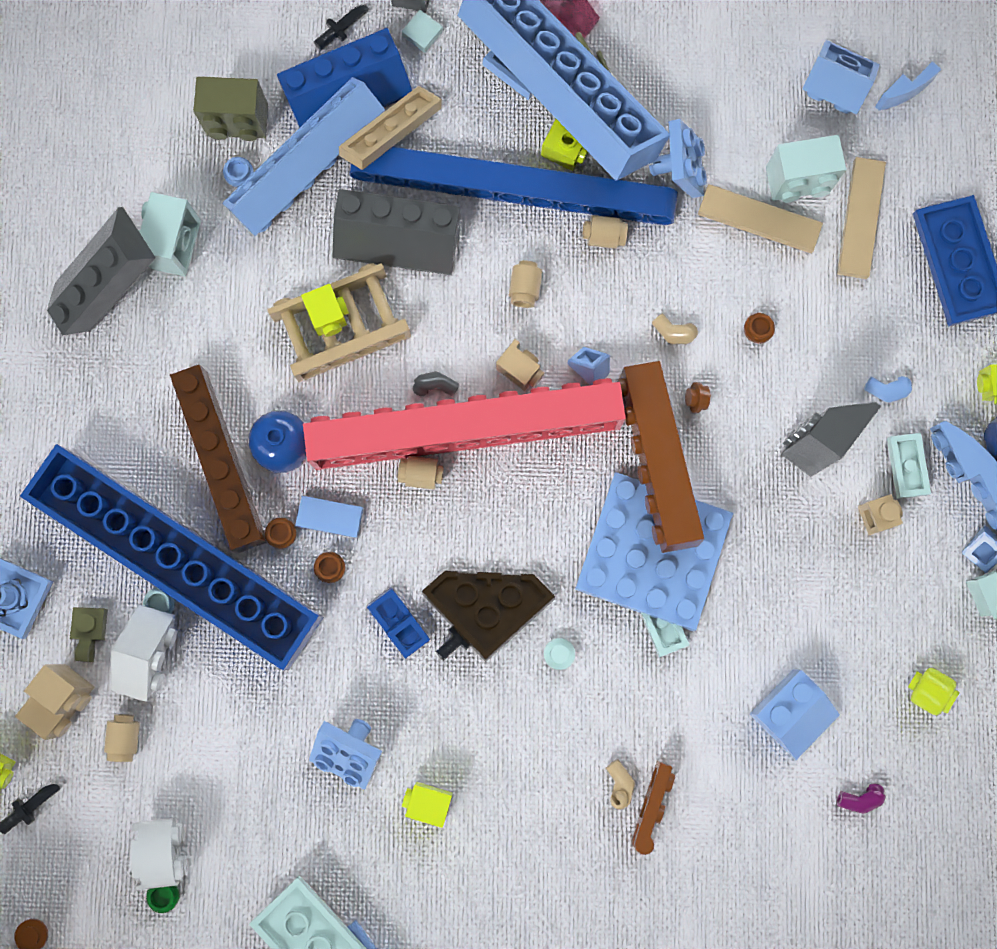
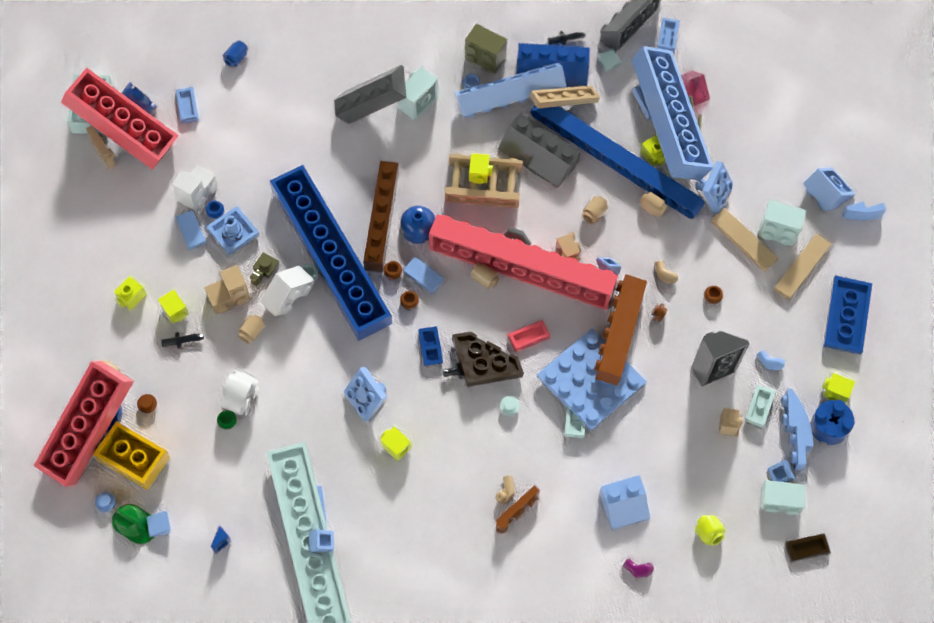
camera: 25 degrees right, 15 degrees down
none -> coral tile [507,320,550,353]

